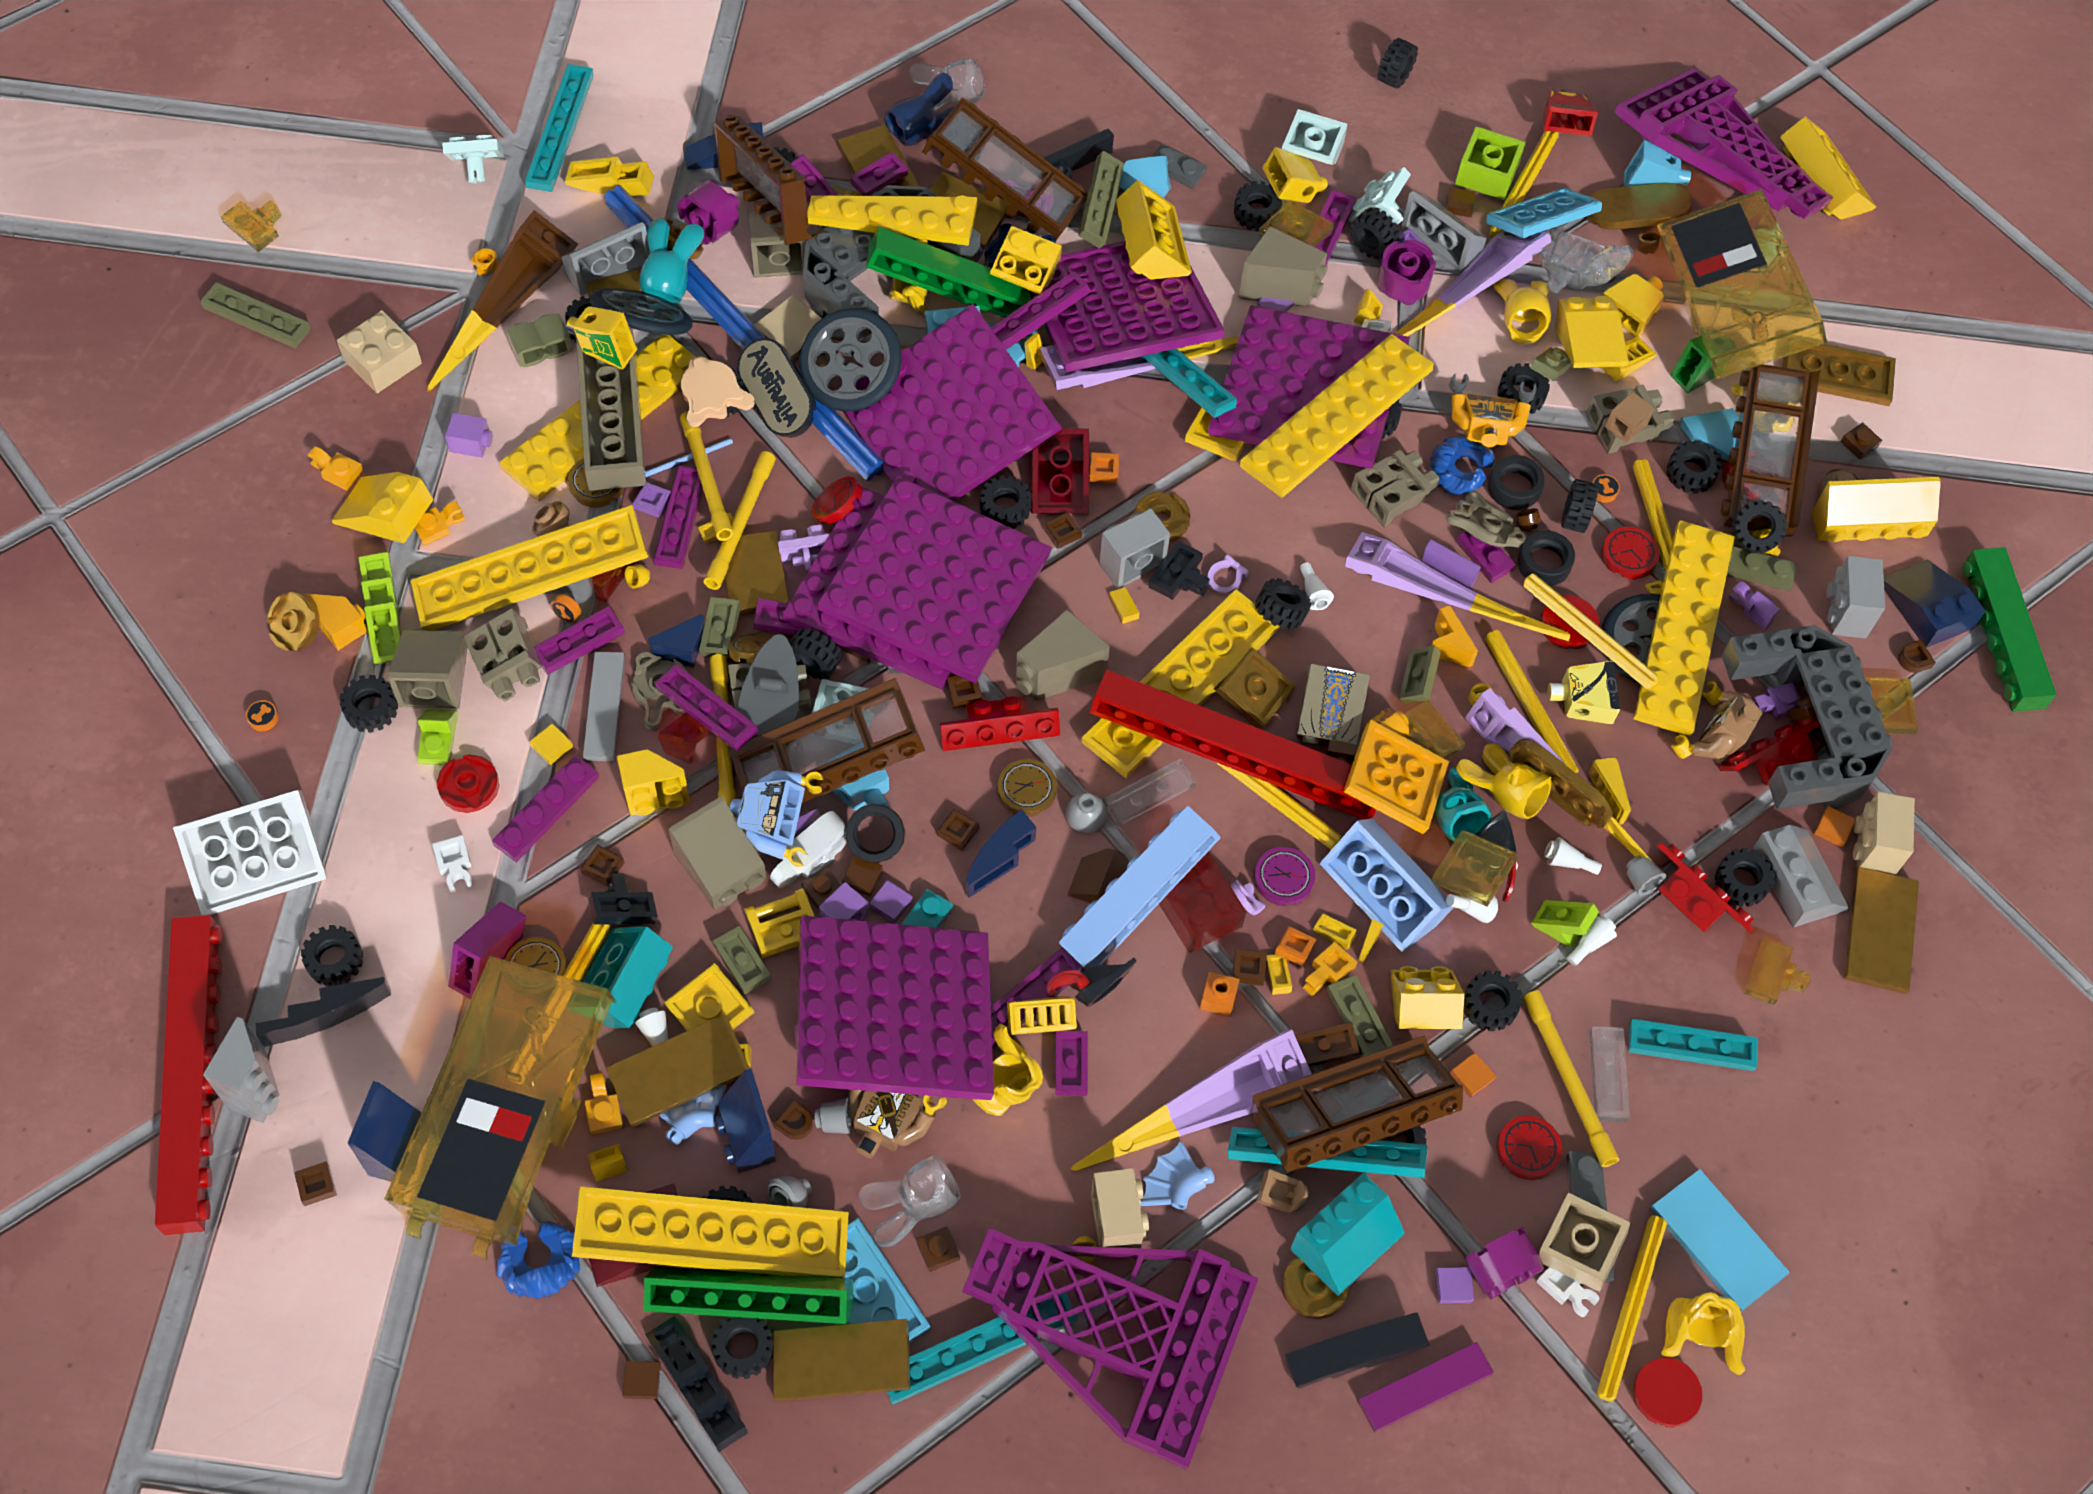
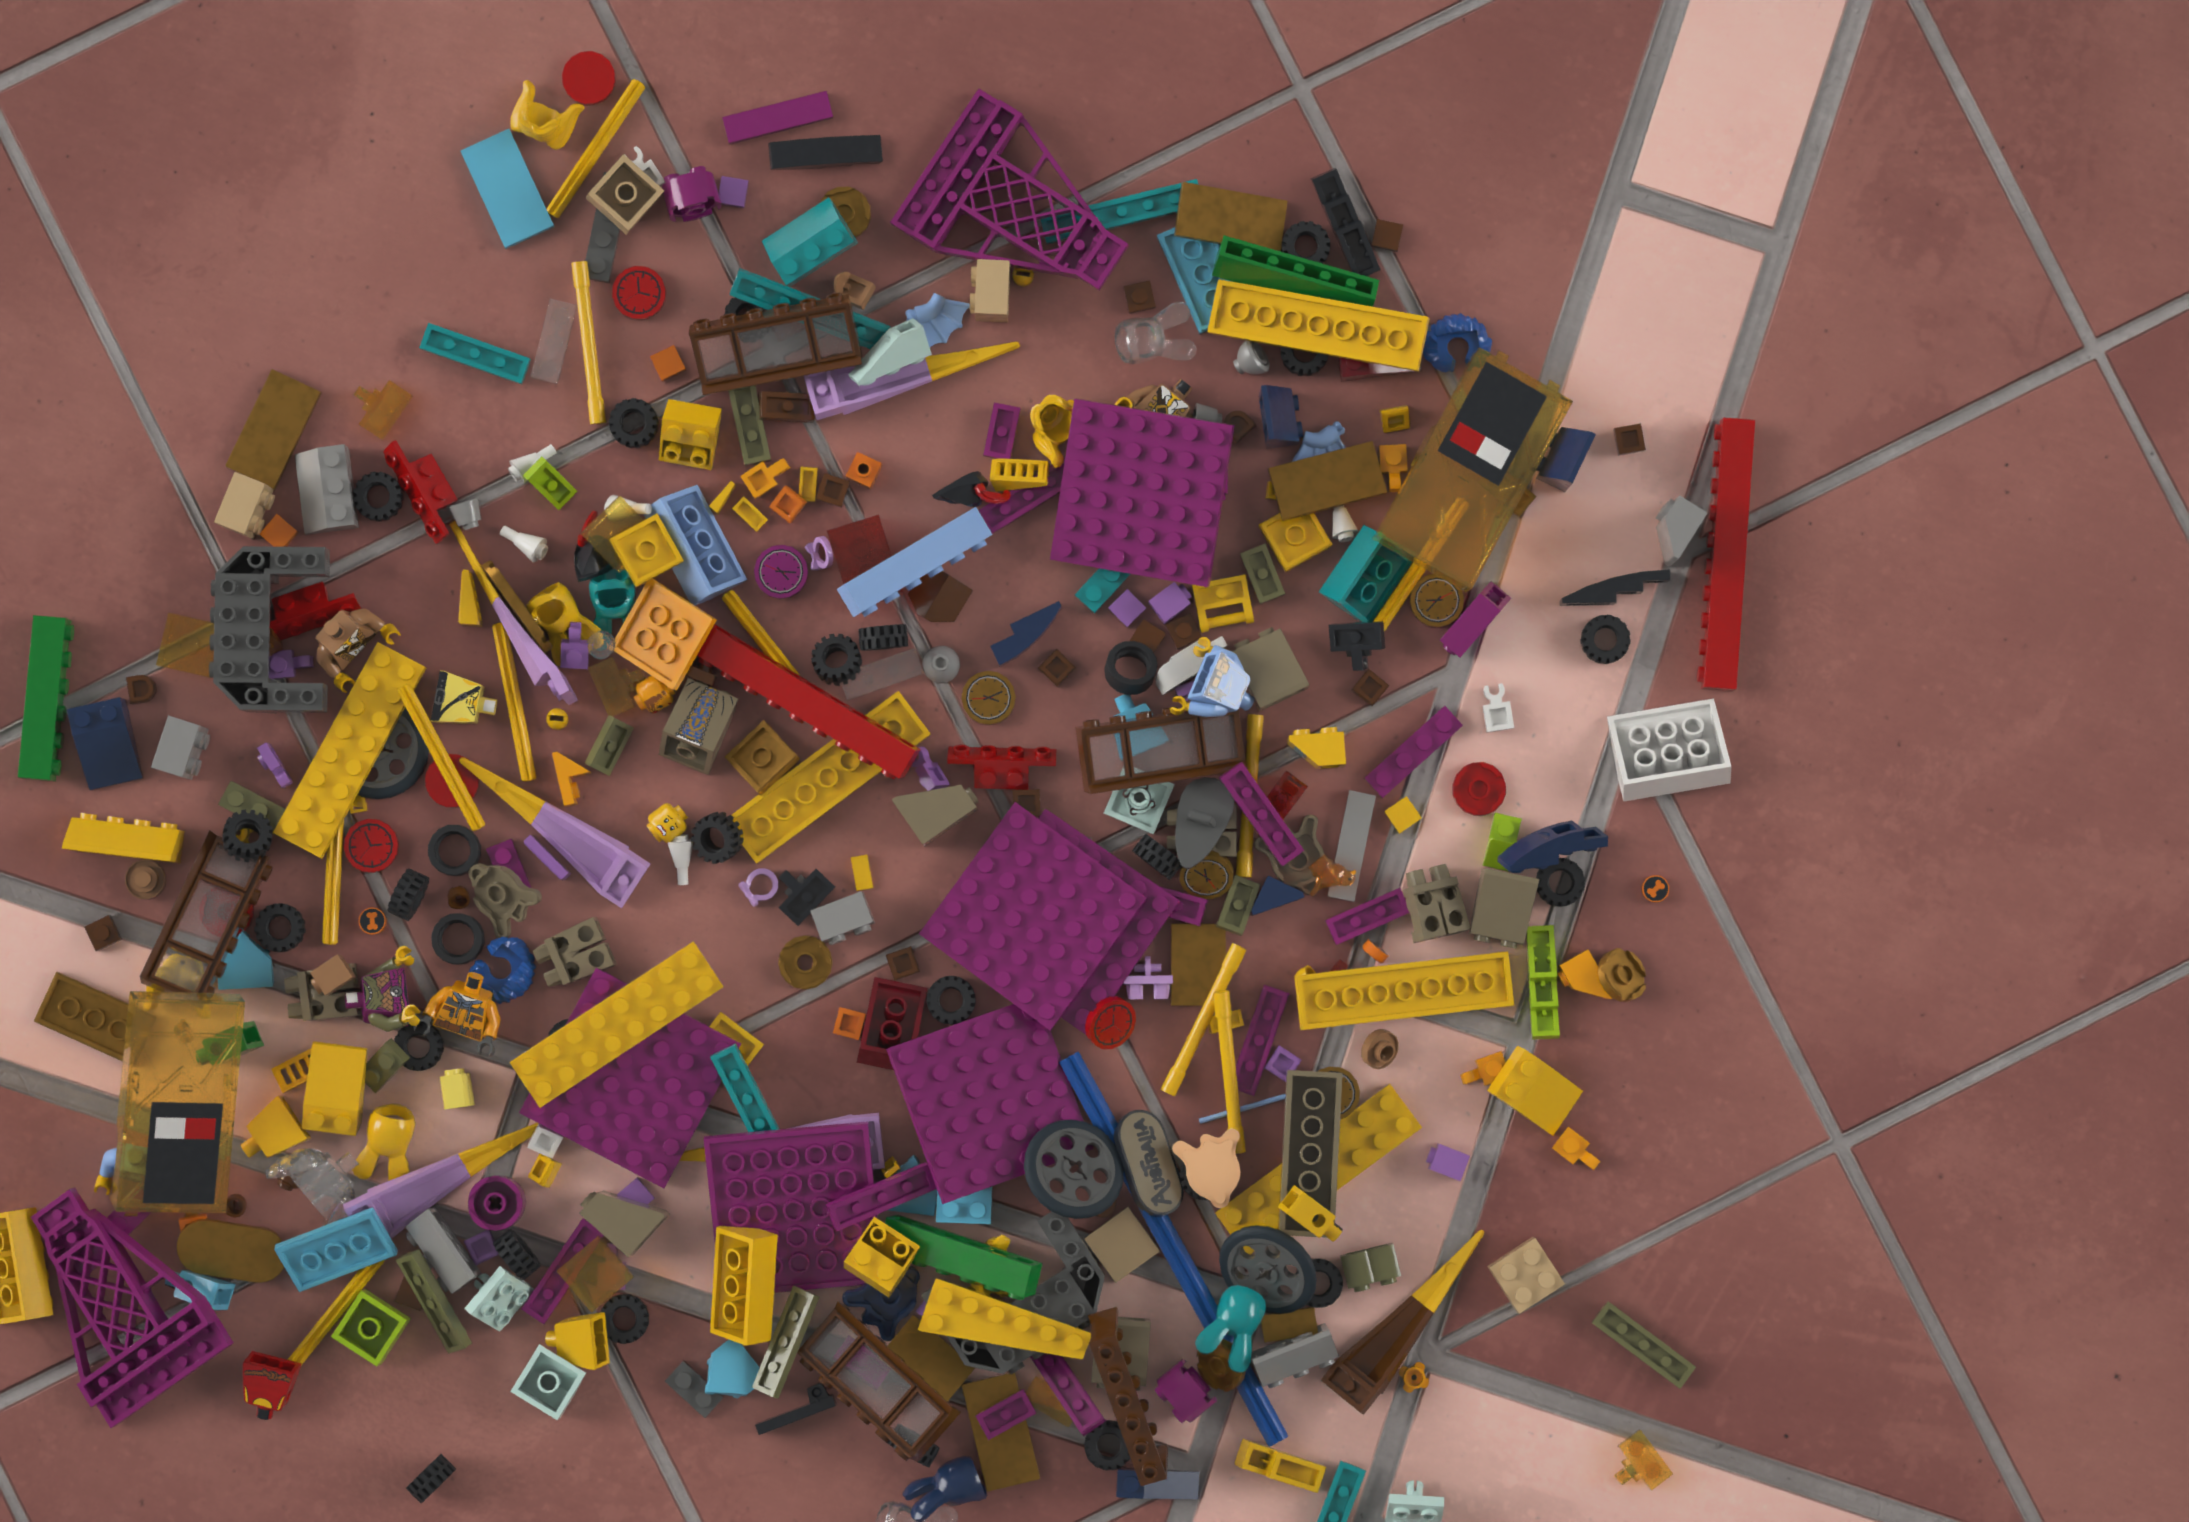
camera: 165 degrees left, 25 degrees up
none -> torso [345,946,420,1032]
none -> olive plate [396,1249,472,1354]
none -> light yellow brick [440,1068,475,1110]
none -> medium lavender plate [560,622,589,669]
none -> clear tile [587,631,616,659]
none -> yellow tile [609,513,684,587]
none -> yellow head [646,803,688,843]
none -> black tyre [811,633,862,686]
none -> light aqua slope [849,318,932,386]
none -> black tyre [858,624,908,651]
none -> medium lavender plate [912,747,950,791]
none -> clear orange animal [1308,854,1356,897]
none -> dark blue slope [1497,820,1608,873]

